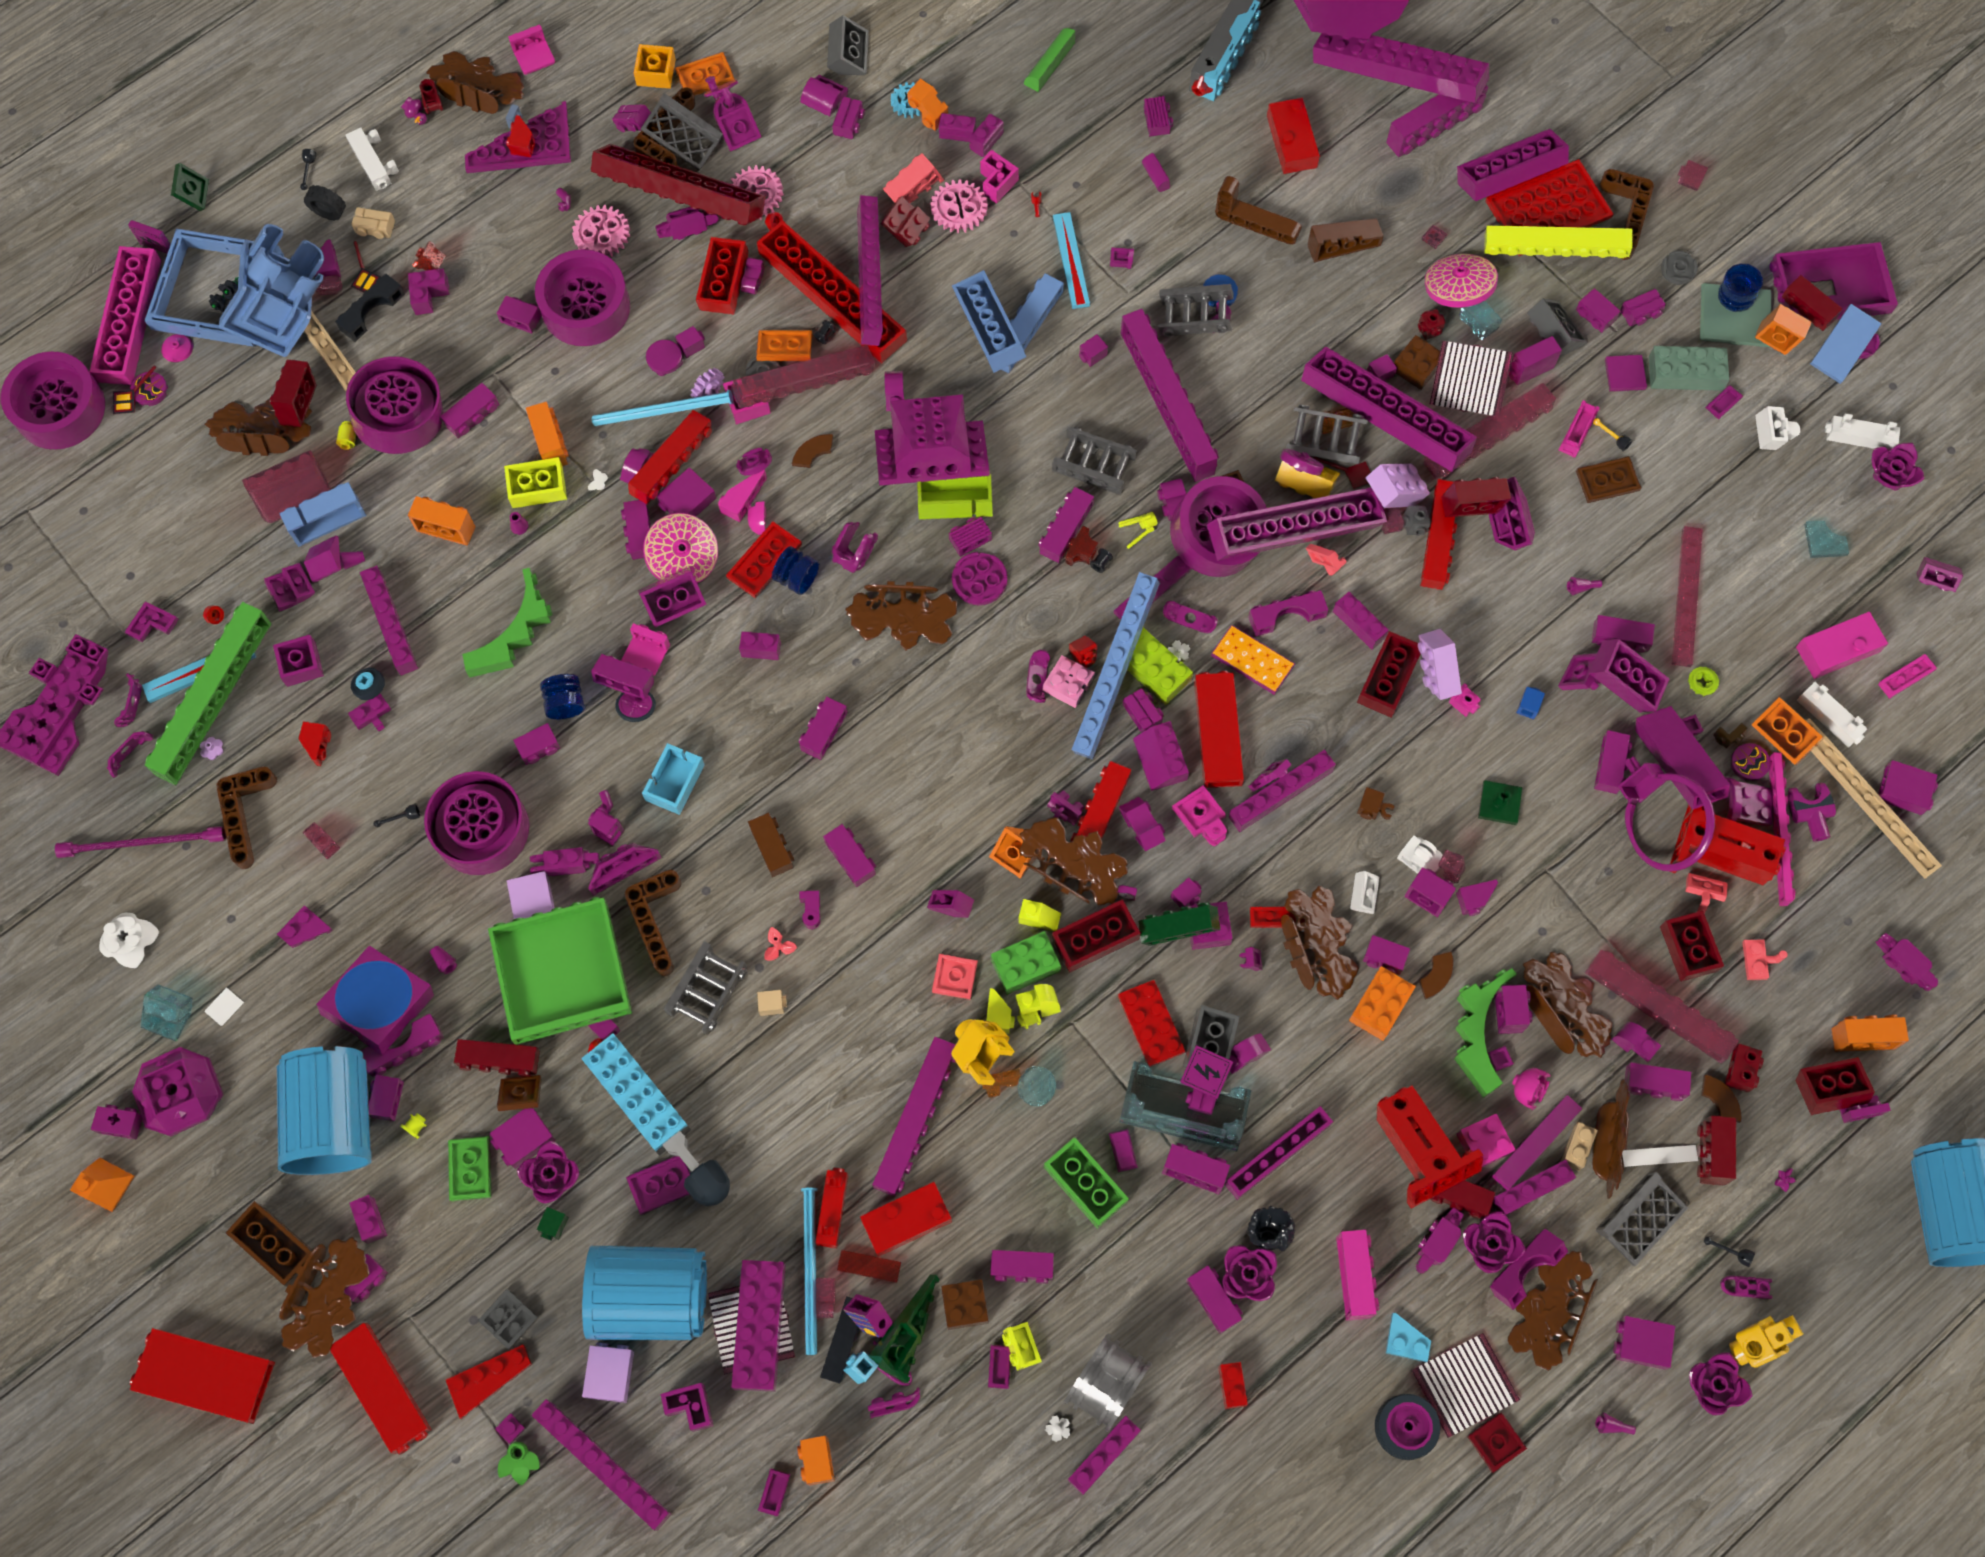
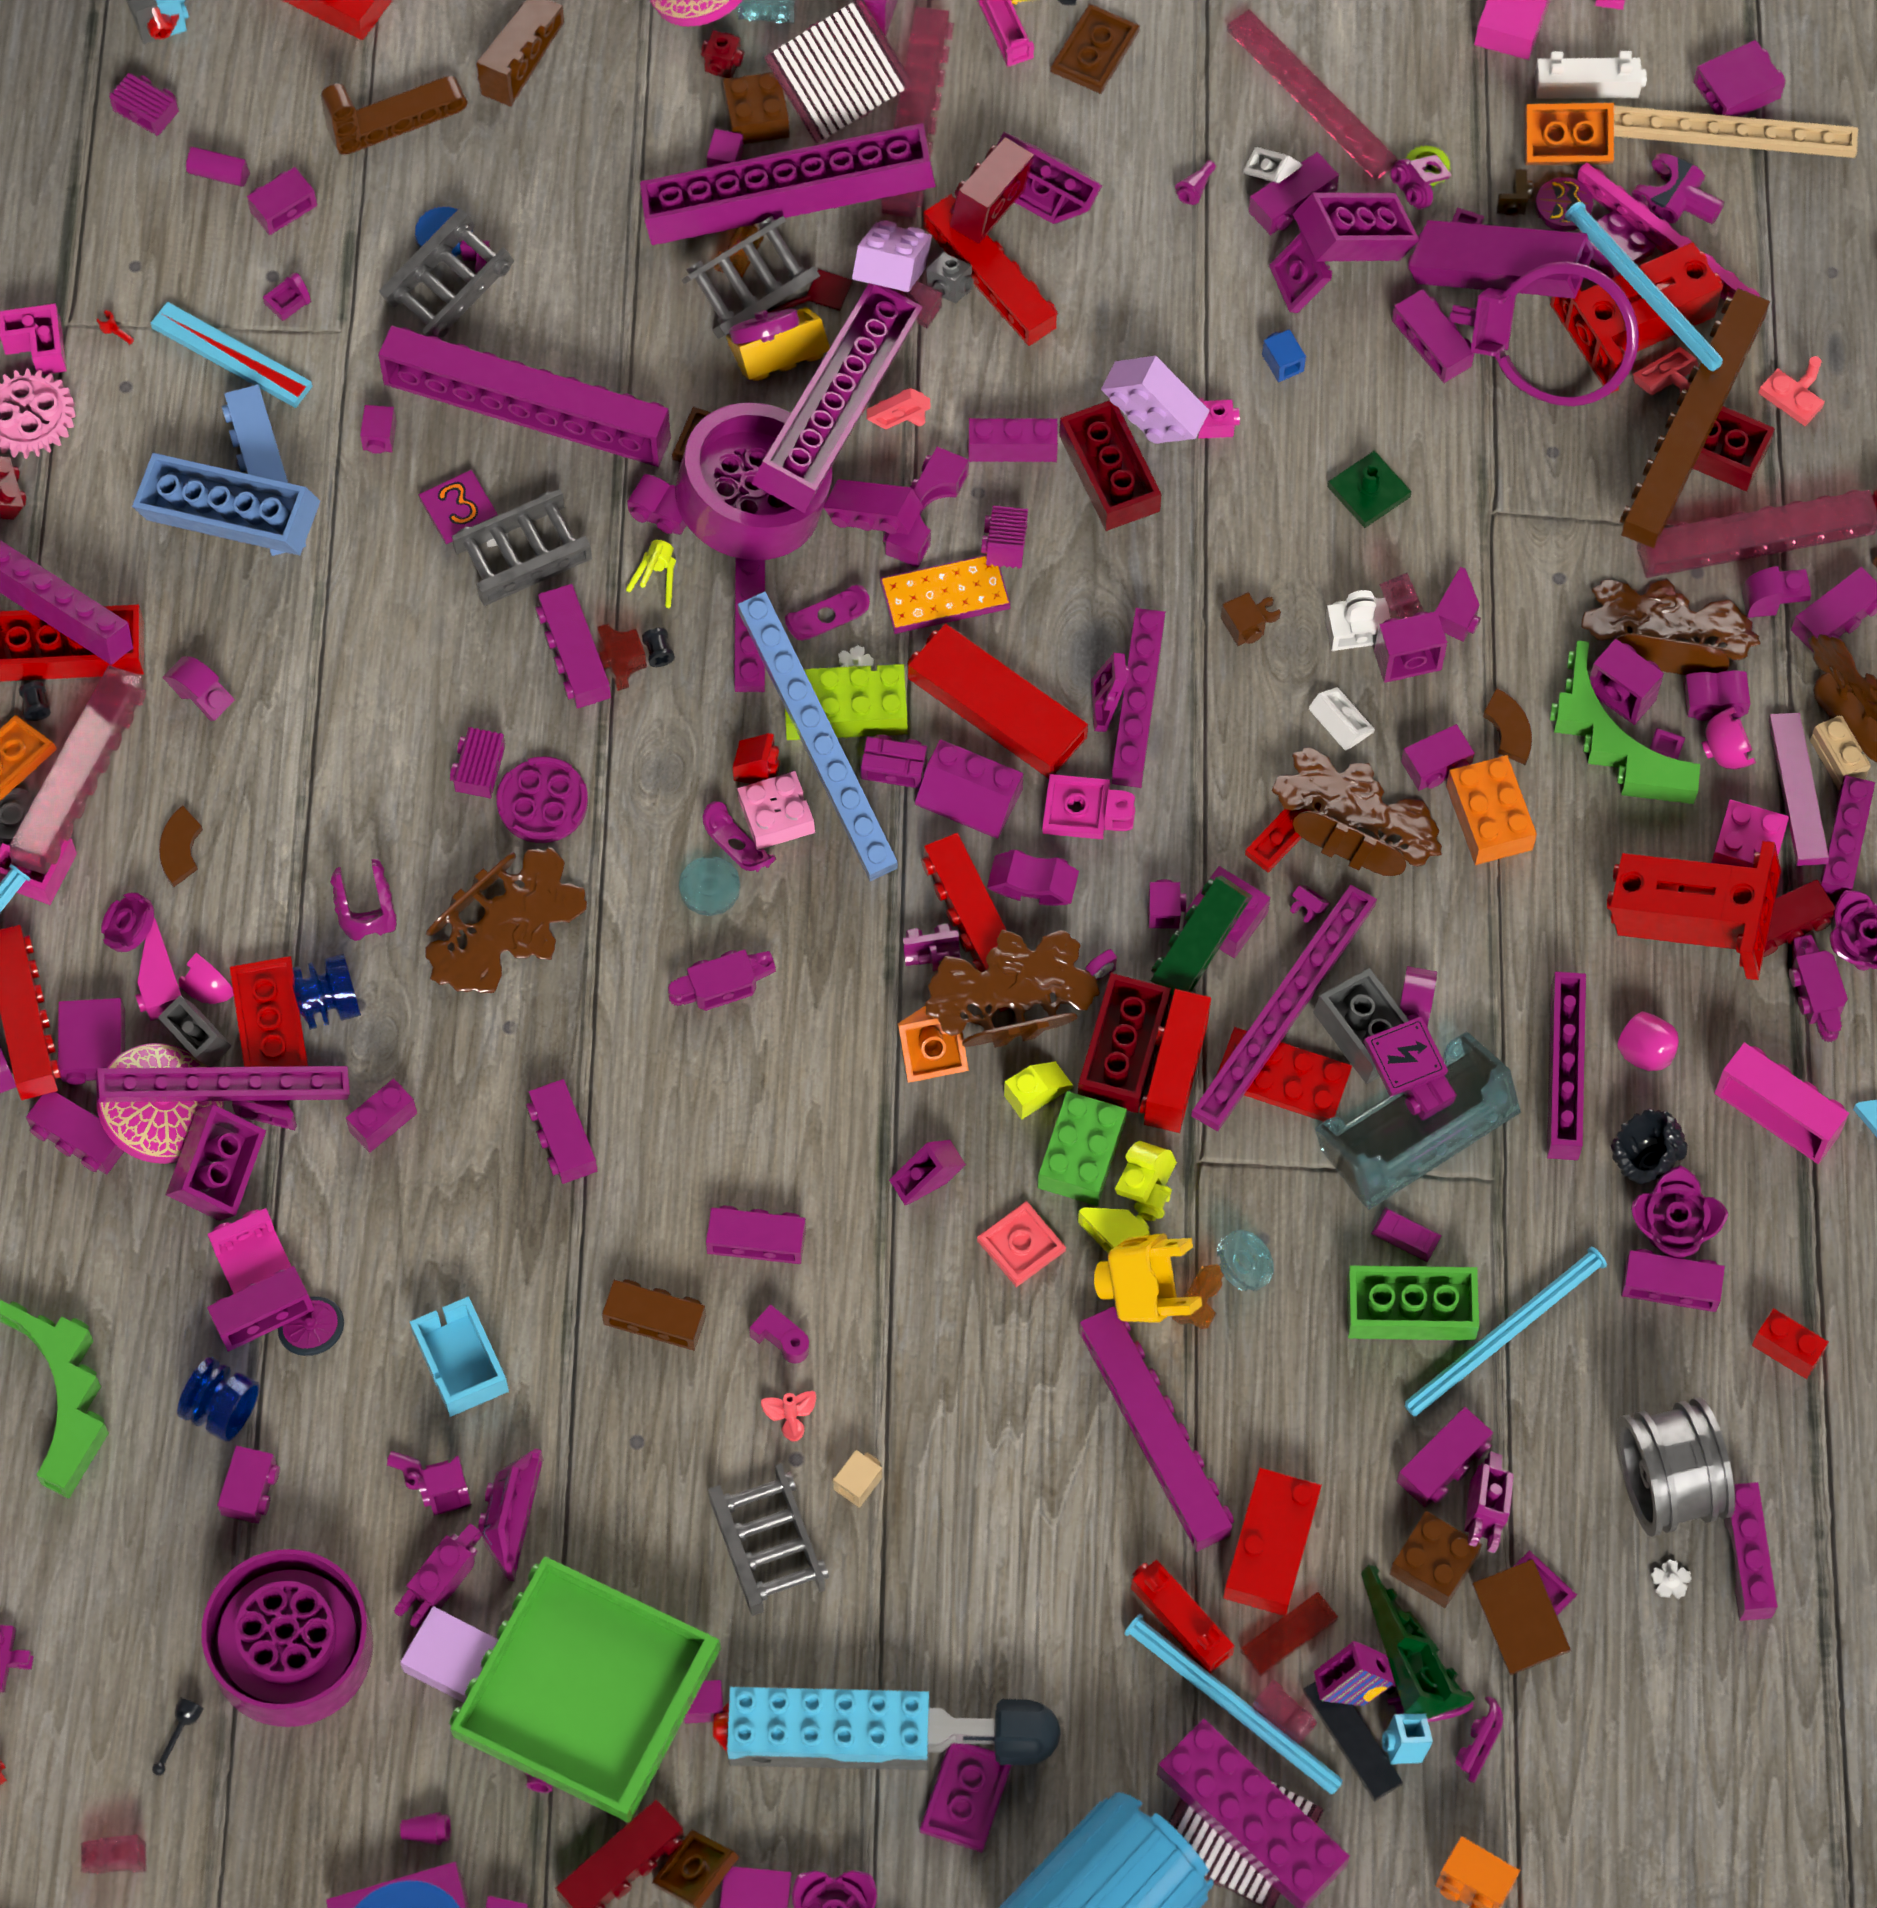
camera: 50 degrees left, 5 degrees down
reddish brown beam [625,870,681,976] -> none
magenta wedge [875,394,990,486] -> none
lime piece [917,474,993,519] -> none
neon yellow bracket [1002,1322,1042,1371] -> none
magenta brick [1162,1143,1230,1195] -> none
none -> magenta plate [95,1066,350,1102]
none -> flat silver brick [158,996,232,1067]
none -> magenta slope [232,1100,297,1131]
none -> magenta brick [247,167,317,235]
none -> magenta tile [418,470,498,545]
none -> magenta hinge [668,949,776,1011]
none -> clear light blue tile [679,857,741,916]
none -> magenta brick [824,479,923,534]
none -> magenta brick [981,506,1028,569]
none -> red brick [1140,989,1212,1133]
none -> magenta plate [1191,884,1377,1131]
none -> white slope [1243,147,1302,183]
none -> magenta bracket [1390,155,1451,209]
none -> medium azure axle [1404,1247,1607,1416]
none -> magenta hinge [1464,1451,1514,1553]
none -> reddish brown tile [1472,1559,1571,1675]
none -> medium azure axle [1565,202,1723,371]
none -> dark pink piece [1618,1011,1679,1071]
none -> reddish brown brick [1620,288,1770,549]
none -> magenta brick [1684,671,1750,721]

